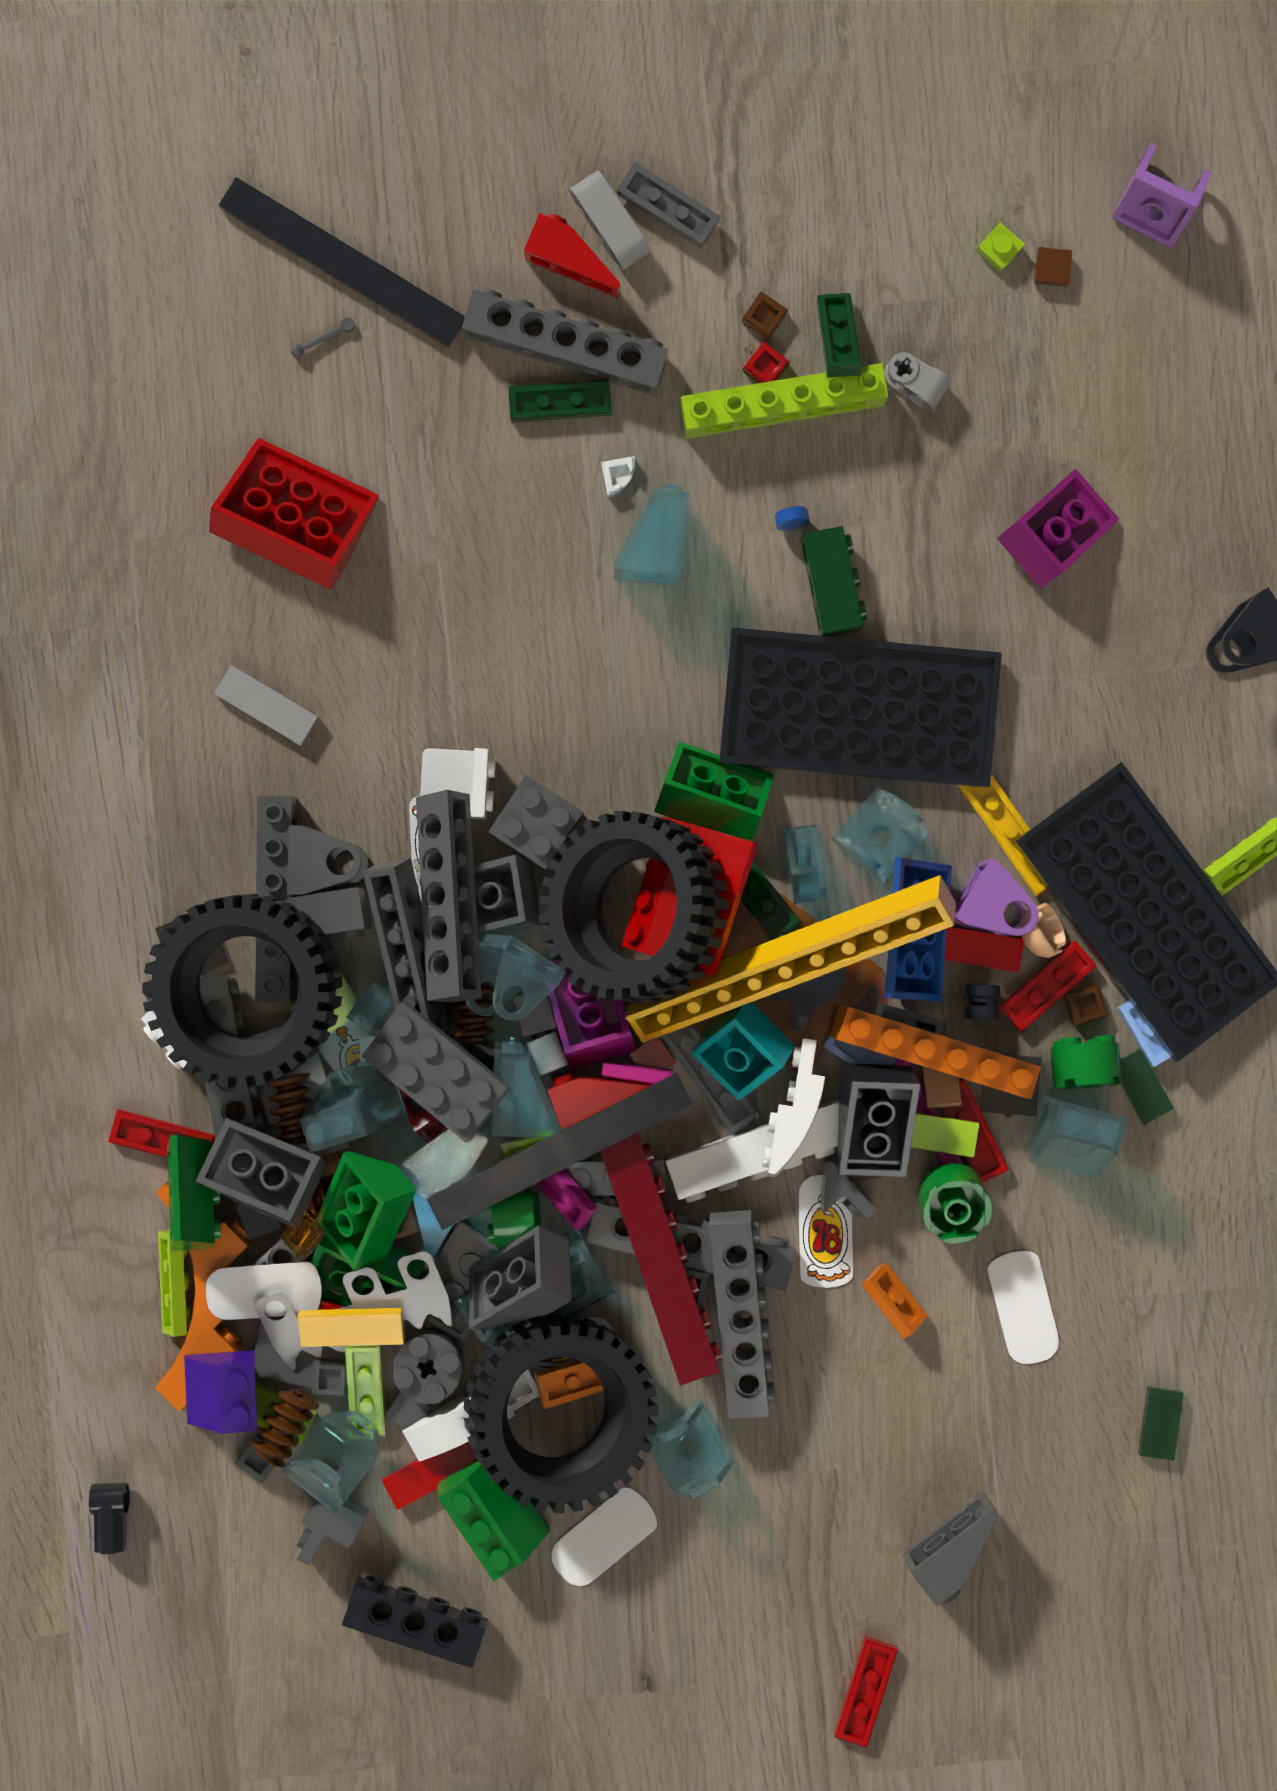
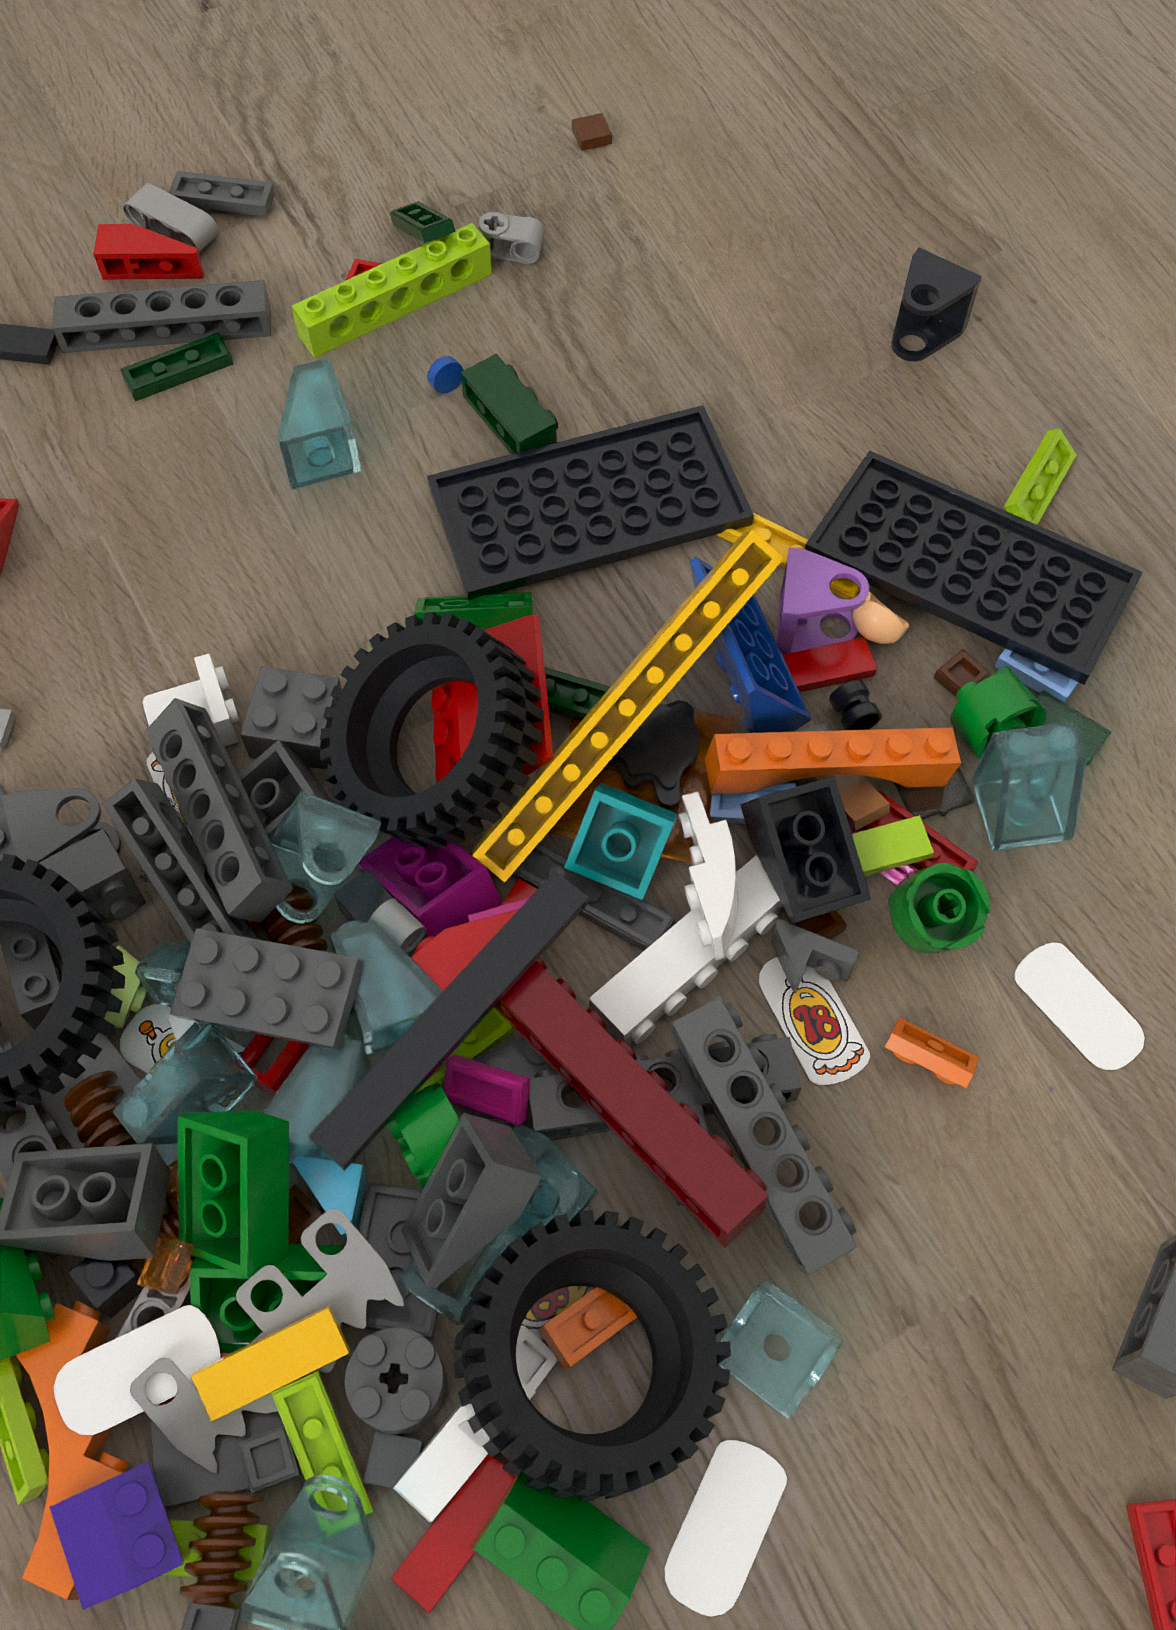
camera: 20 degrees left, 25 degrees down
white tile [601,456,635,497] -> none
reddish brown tile [741,291,788,341] -> none
clear light blue slope [782,825,828,904] -> none
clear light blue hose [832,788,928,884] -> none
lime plate [976,222,1025,273] -> none
magenta slope [997,468,1119,589] -> none
red tile [998,940,1098,1033] -> none
medium lavender hose [1112,142,1212,248] -> none

